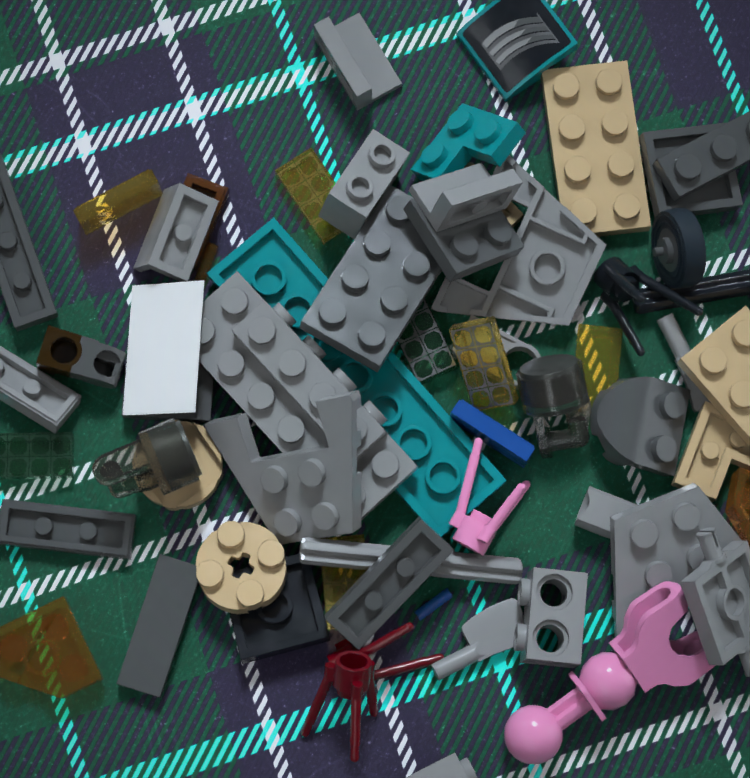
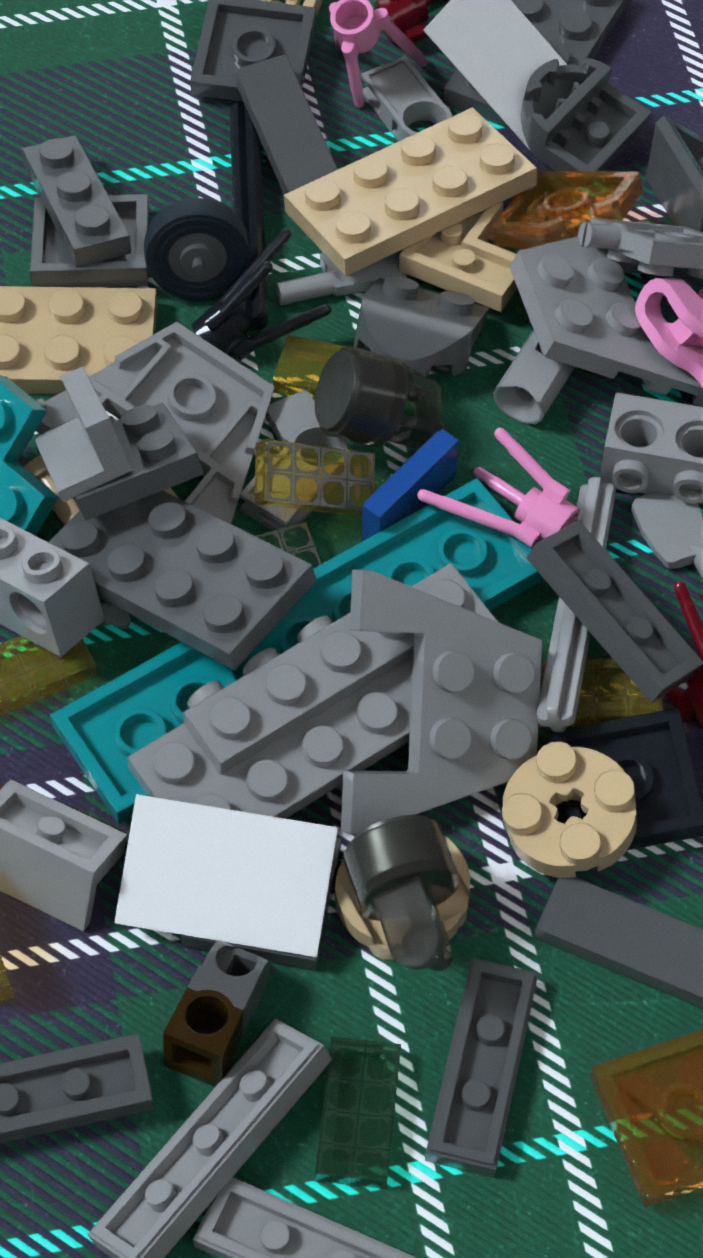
camera: 85 degrees left, 20 degrees down
none -> light grey piece [266,390,318,446]

